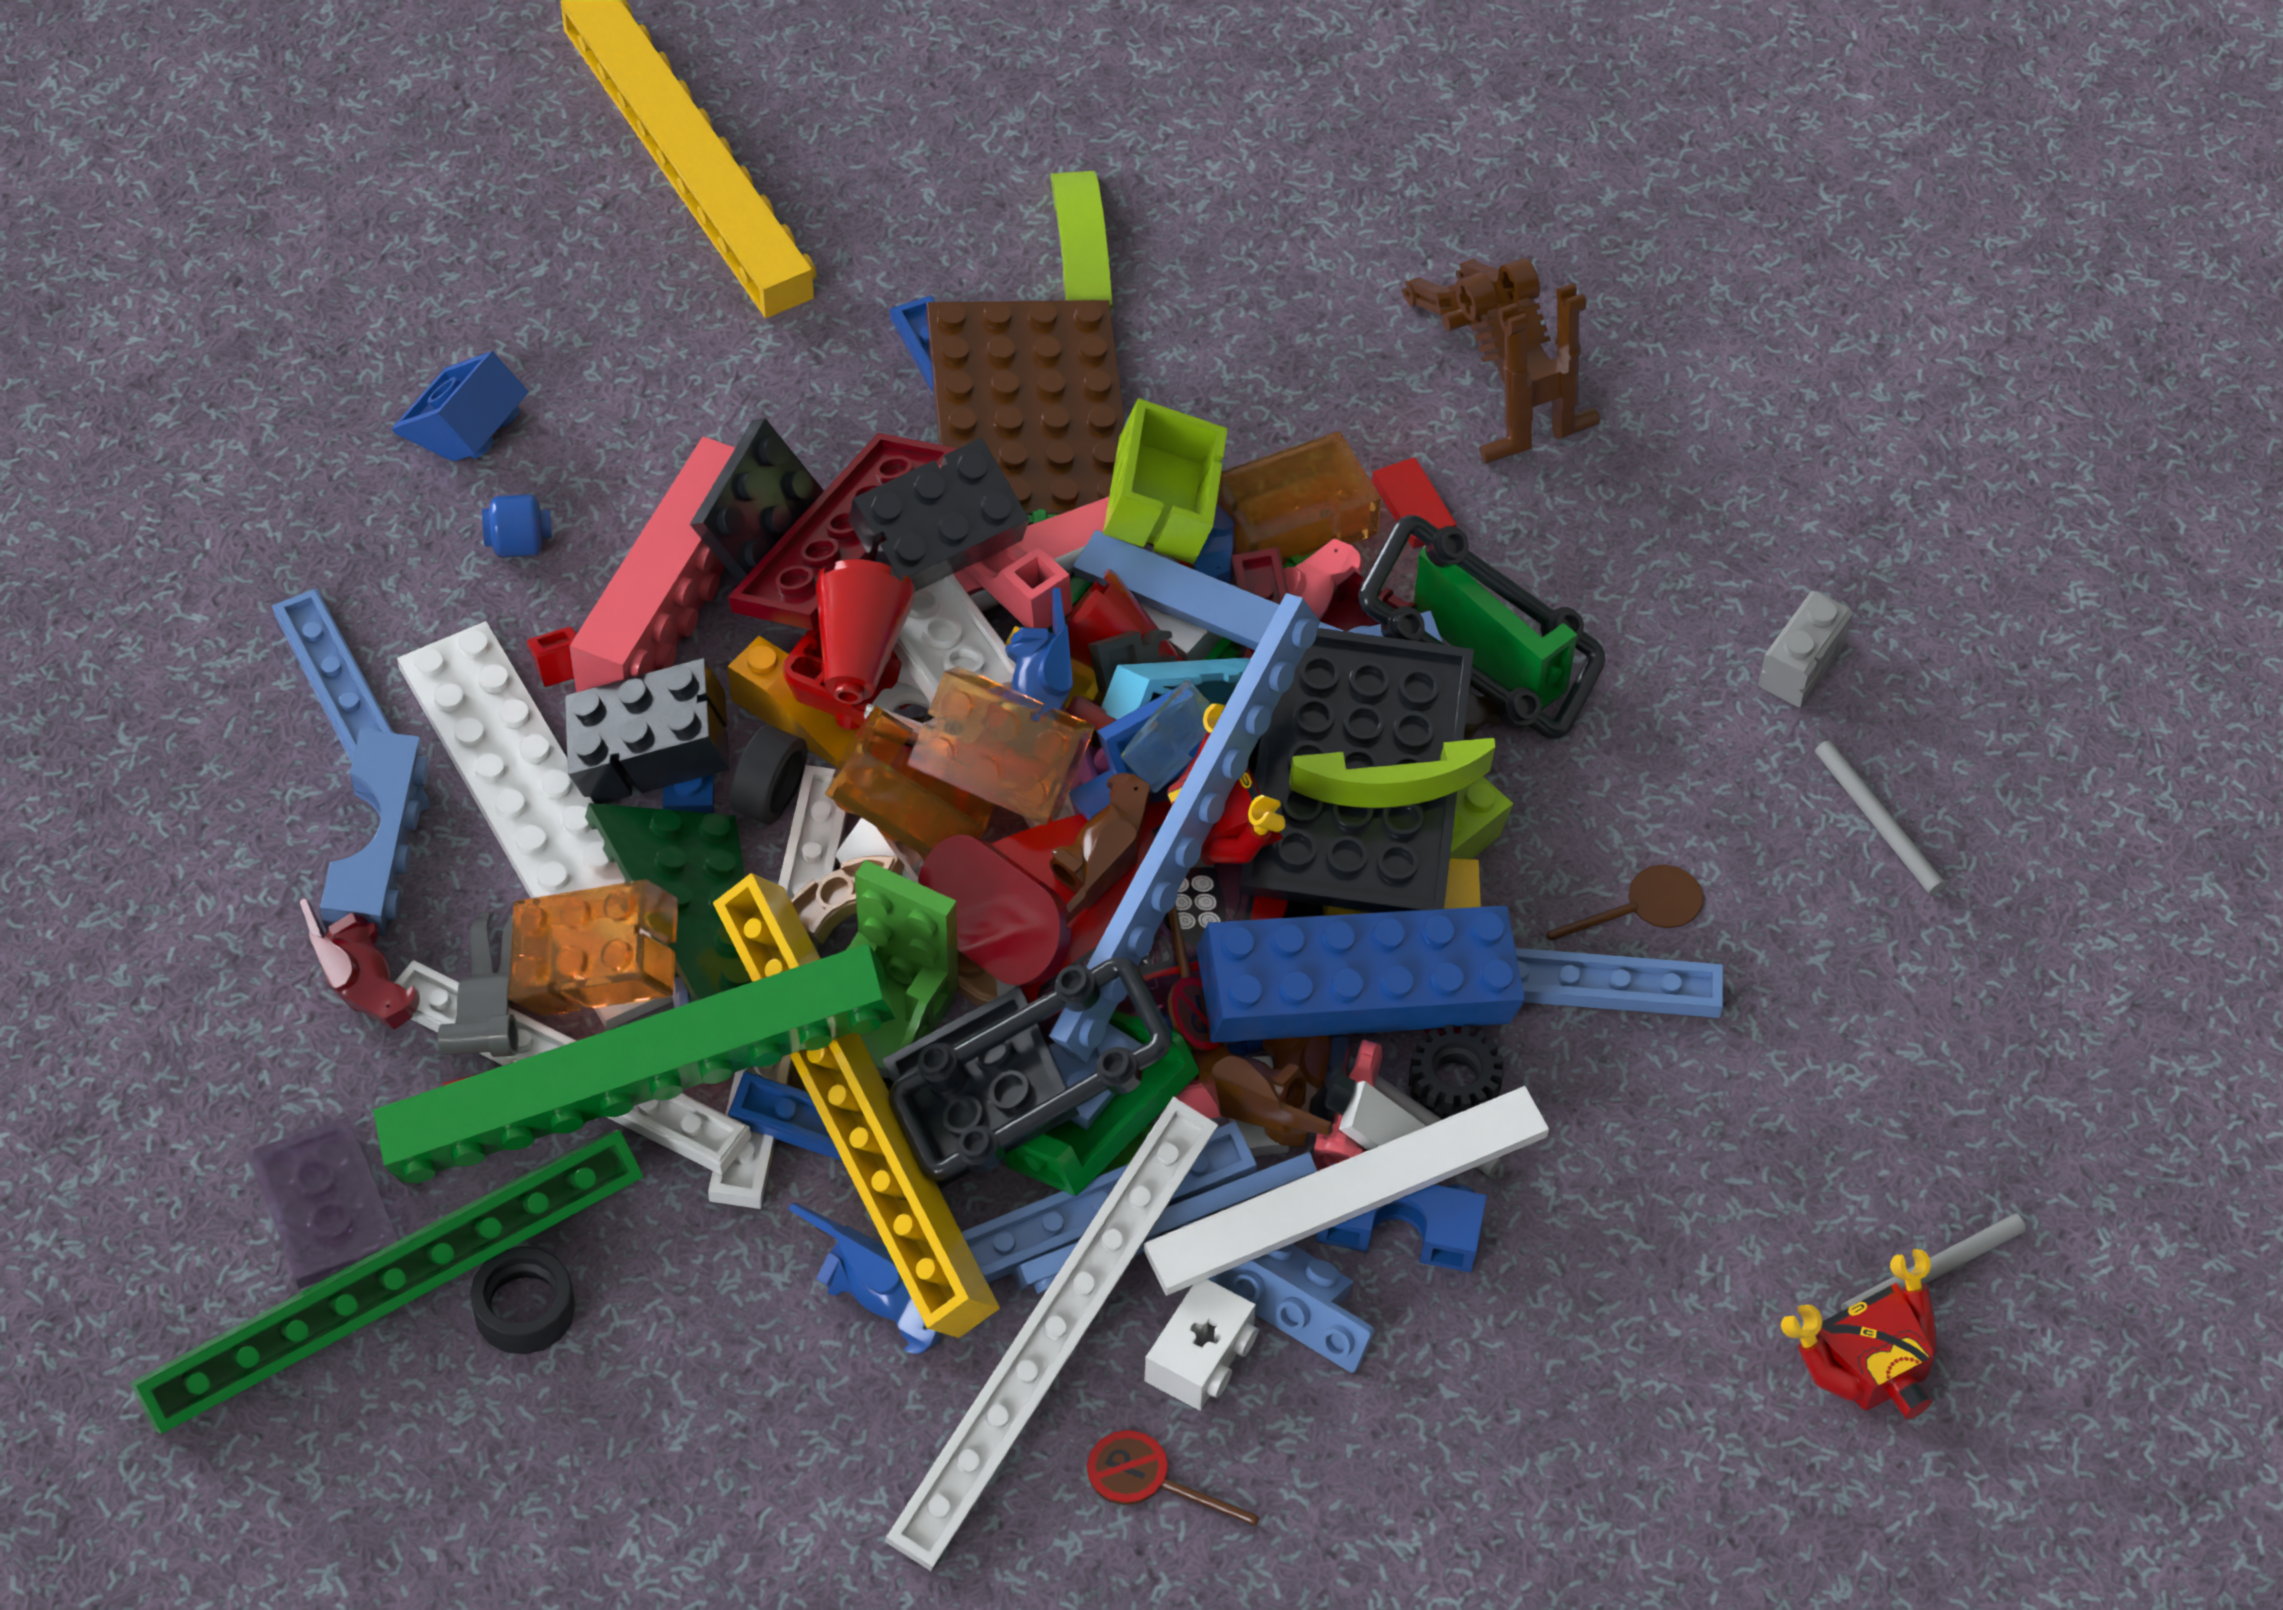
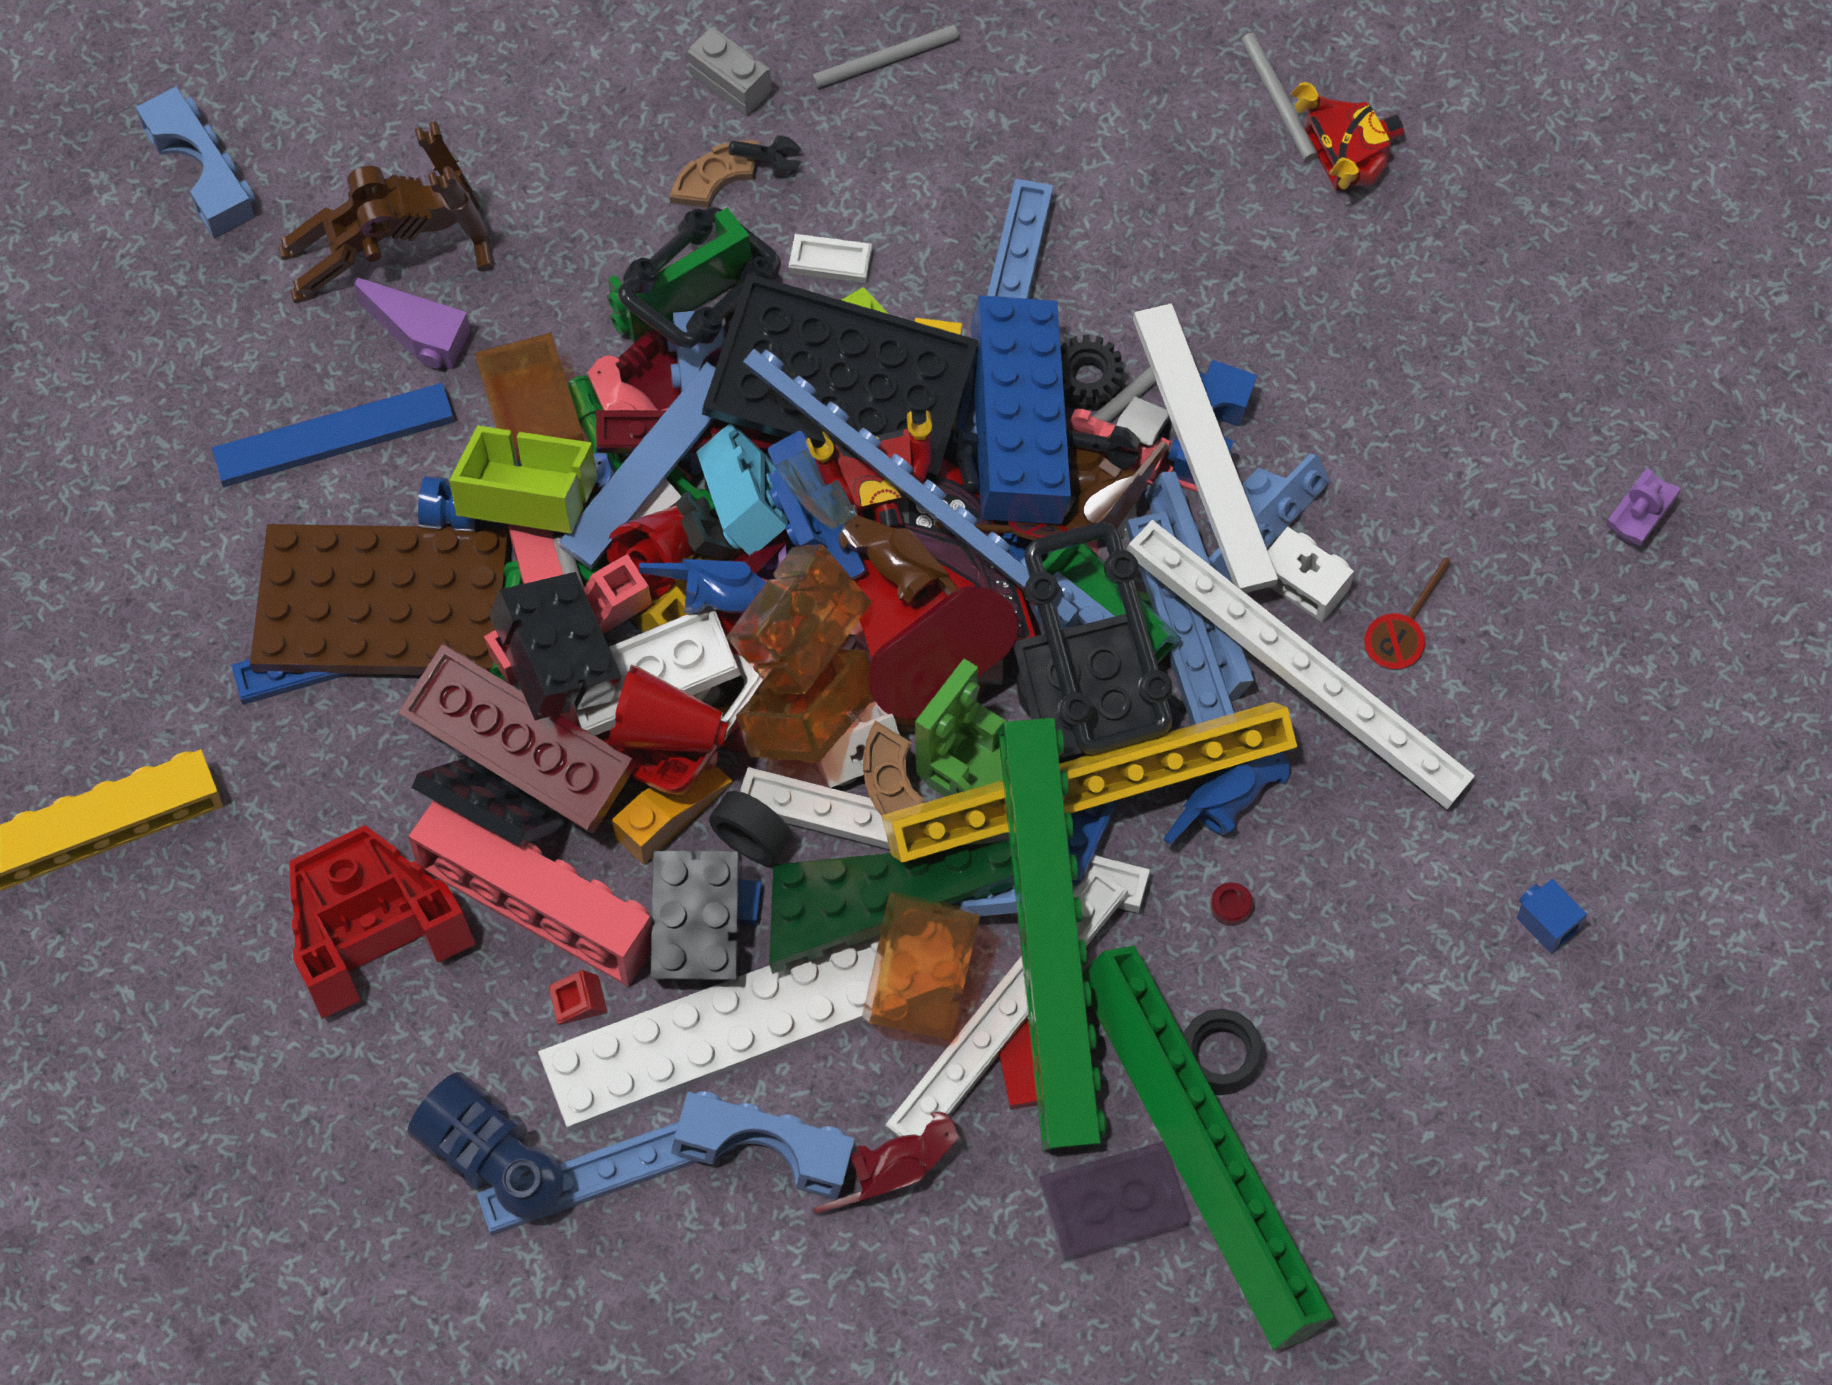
camera: 80 degrees left, 10 degrees up
blue slope [392,351,529,462] -> none
dark grey flag [438,909,530,1057] -> none
blue head [482,494,552,558] -> none
lime slope [1051,171,1113,310] -> none
lime slope [1289,738,1496,808] -> none
red tile [1372,457,1457,549] -> none
reddish brown piece [1546,864,1703,940] -> none
none -> medium blue arch [135,86,256,238]
none -> blue tile [211,382,454,487]
none -> red wedge [289,825,475,1019]
none -> medium lavender slope [354,277,470,370]
none -> dark blue cylinder [407,1072,564,1218]
none -> medium nougat tile [670,140,759,208]
none -> black bar [728,135,802,178]
none -> white tile [788,234,872,283]
none -> dark red tile [1210,882,1253,926]

